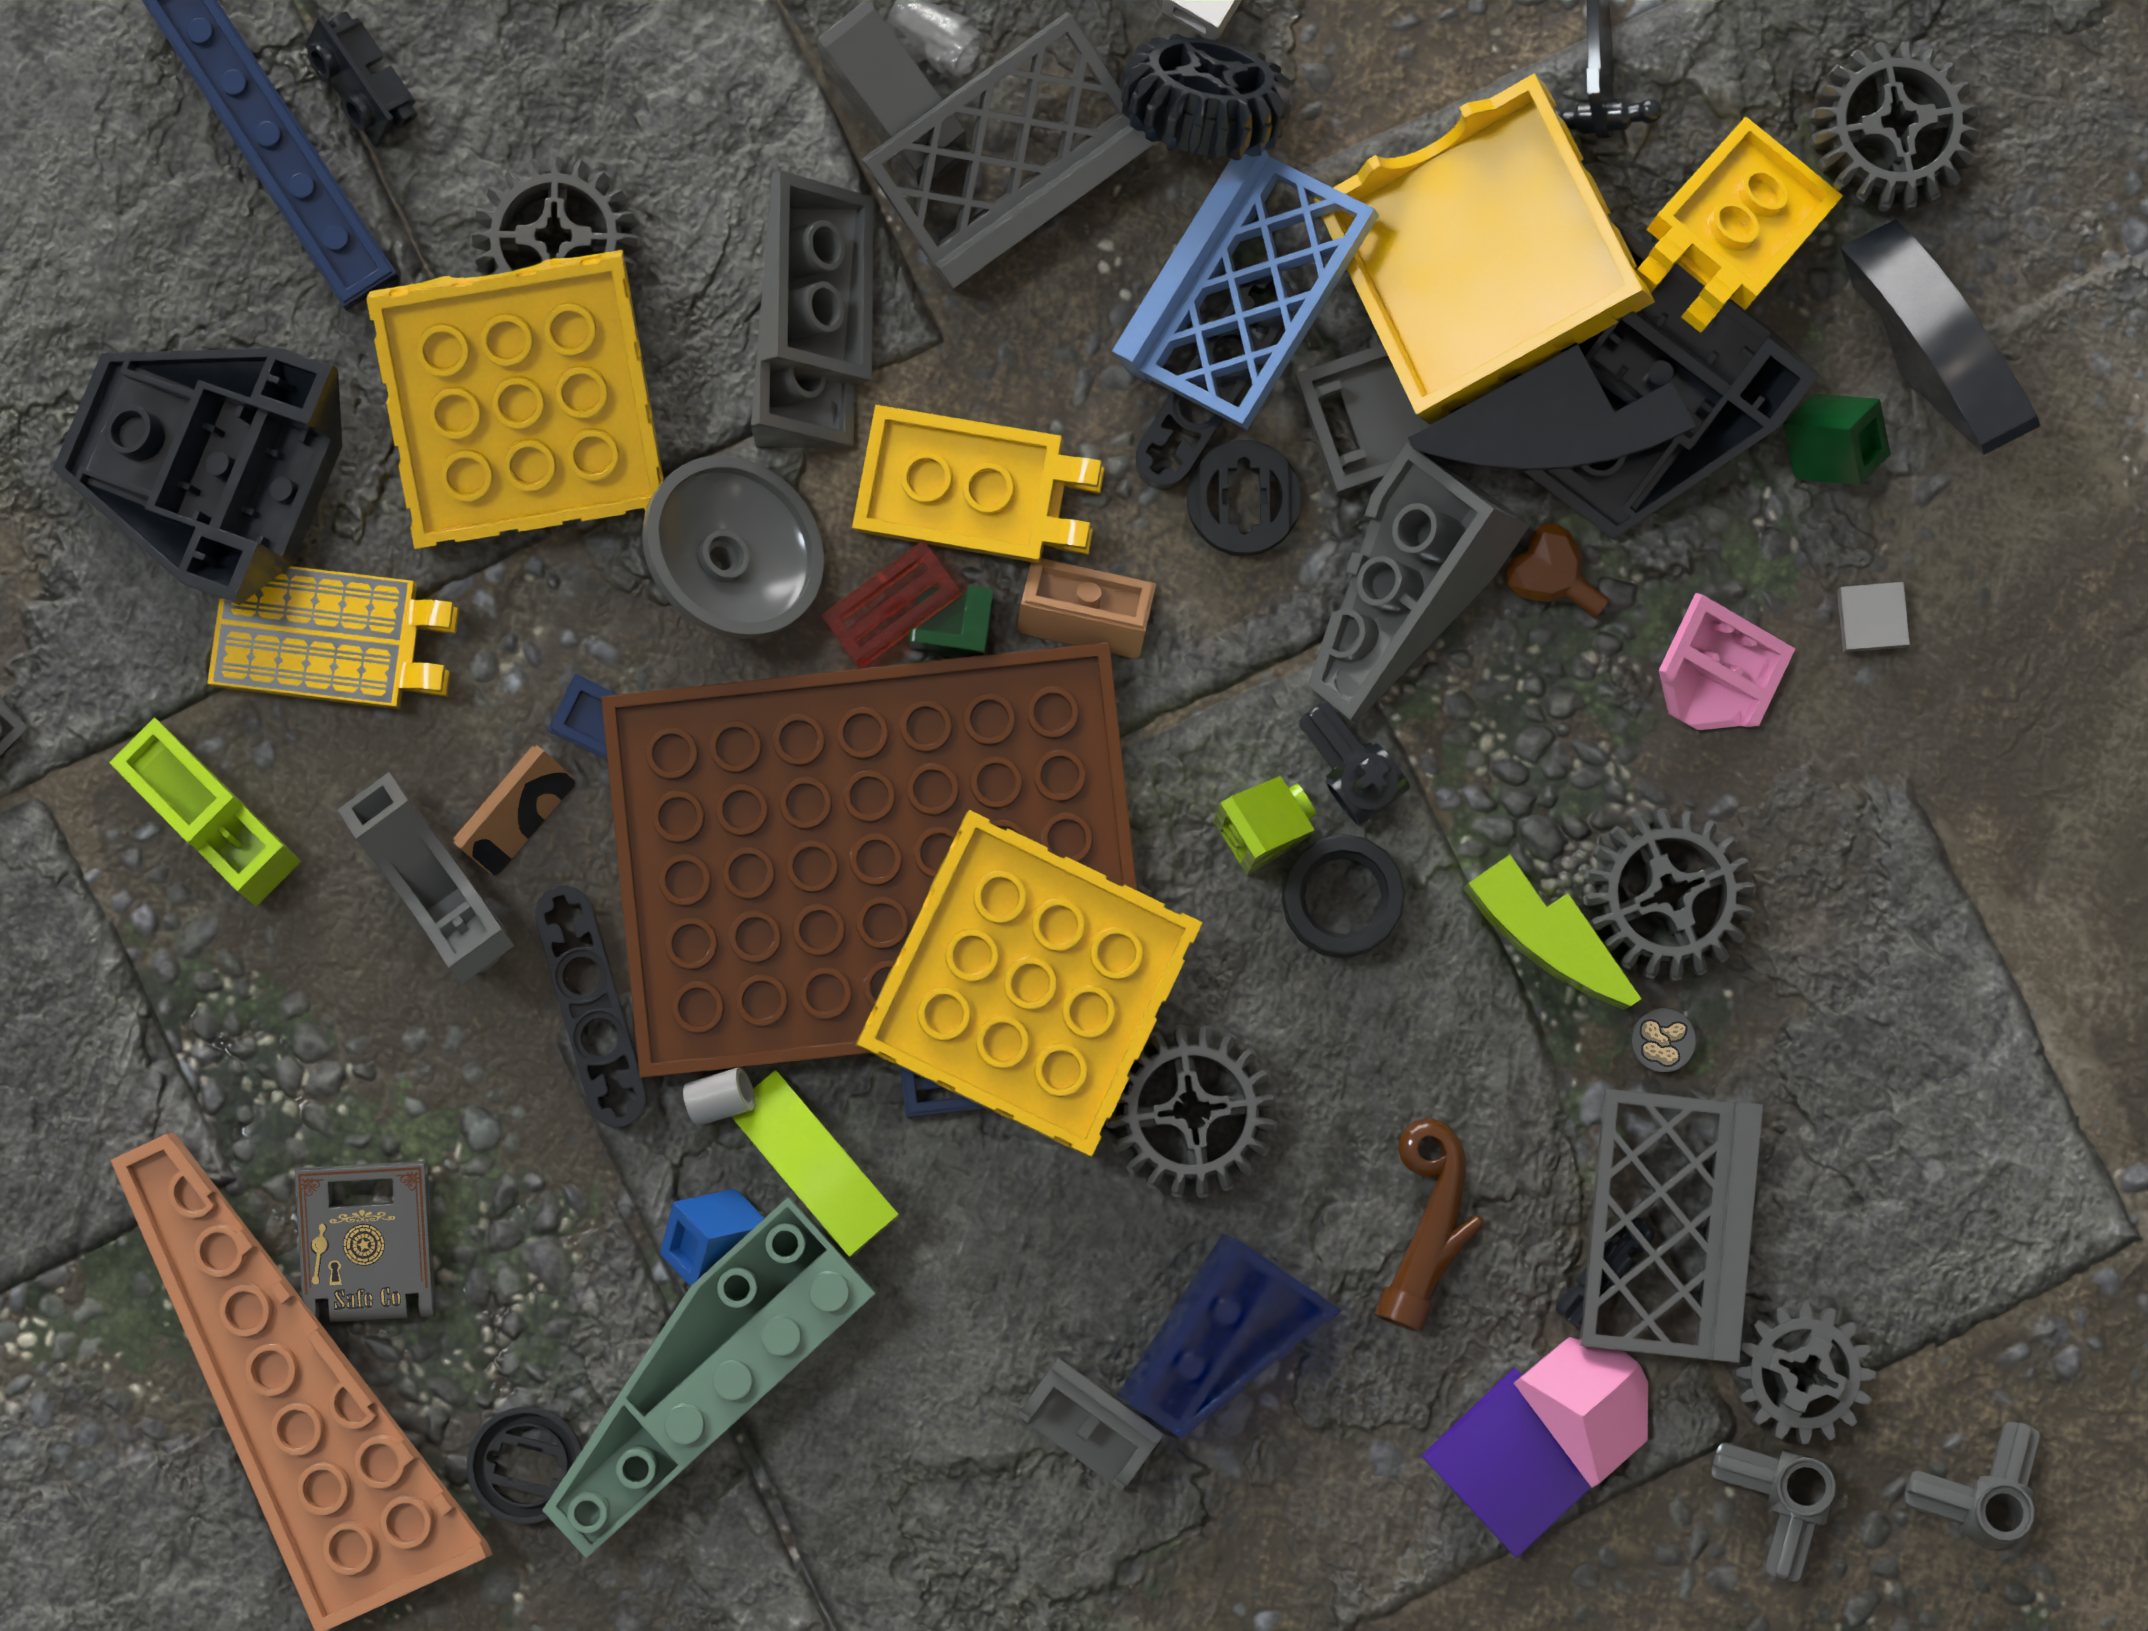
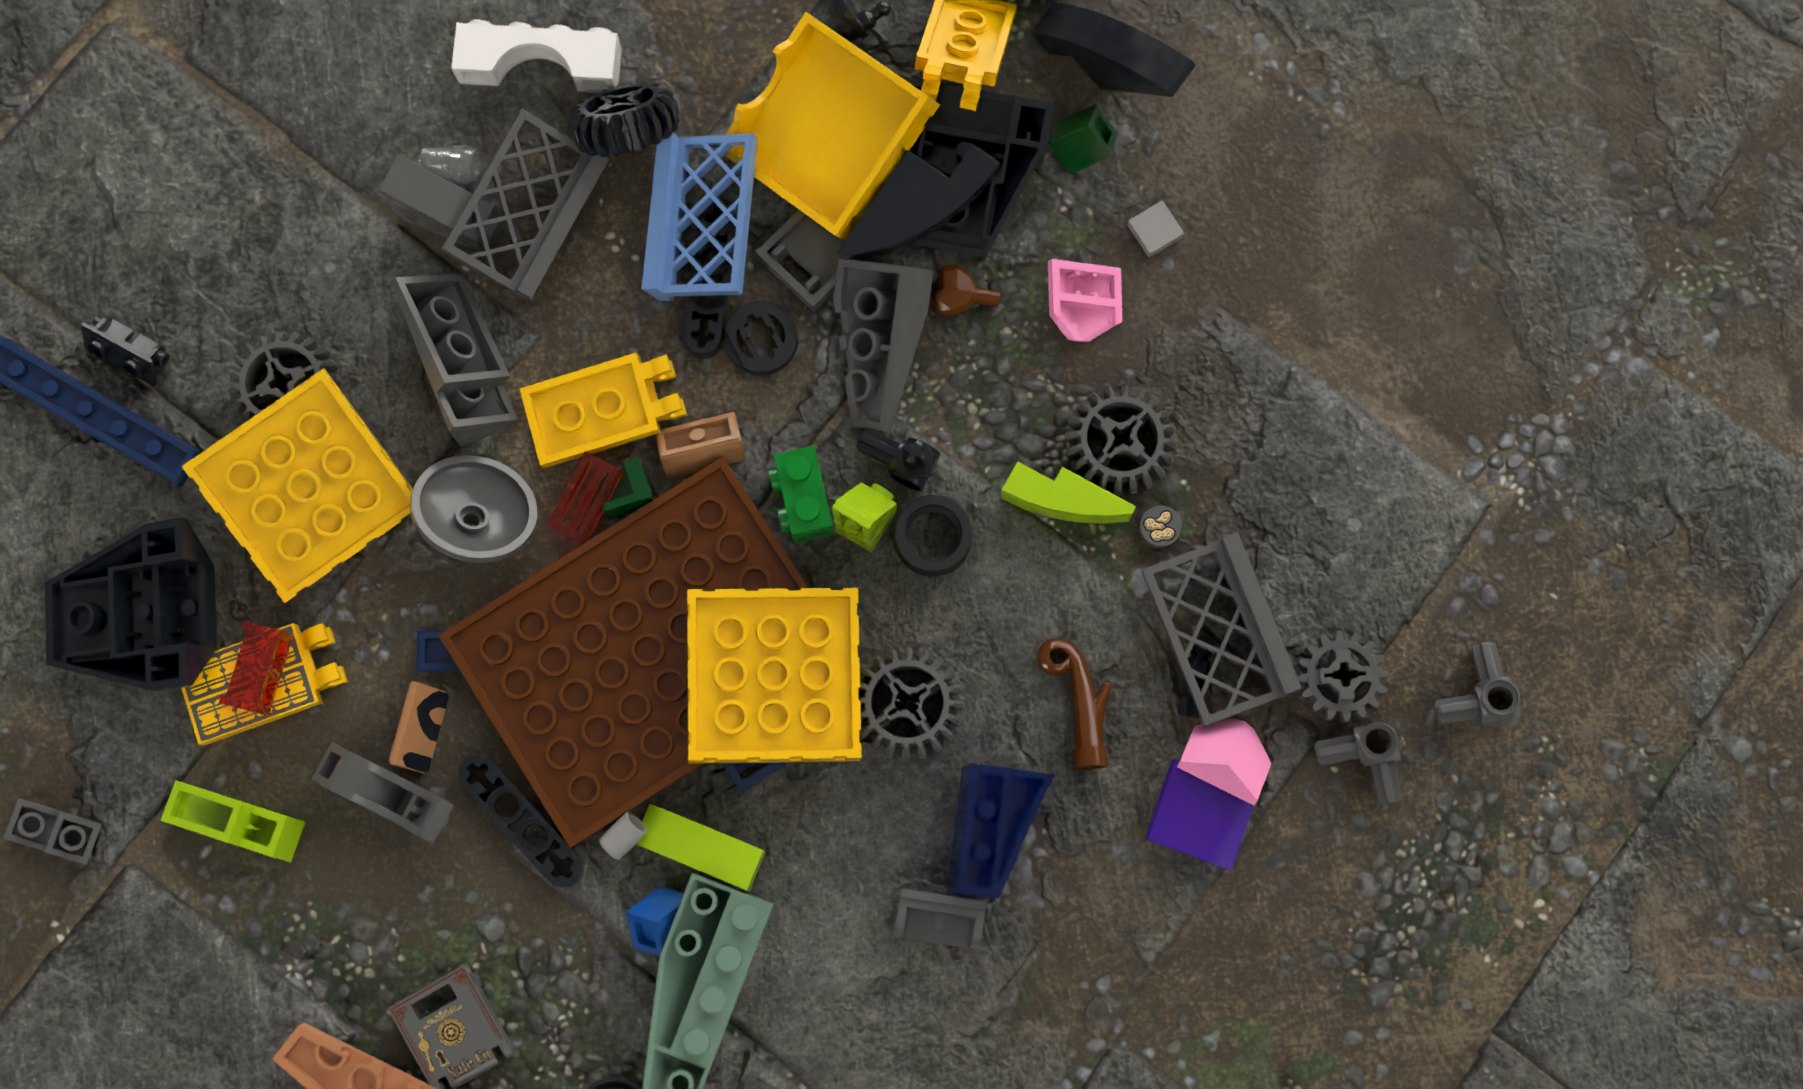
camera: 20 degrees left, 5 degrees down
none -> clear red hinge [219,621,294,717]
none -> green brick [768,445,834,544]

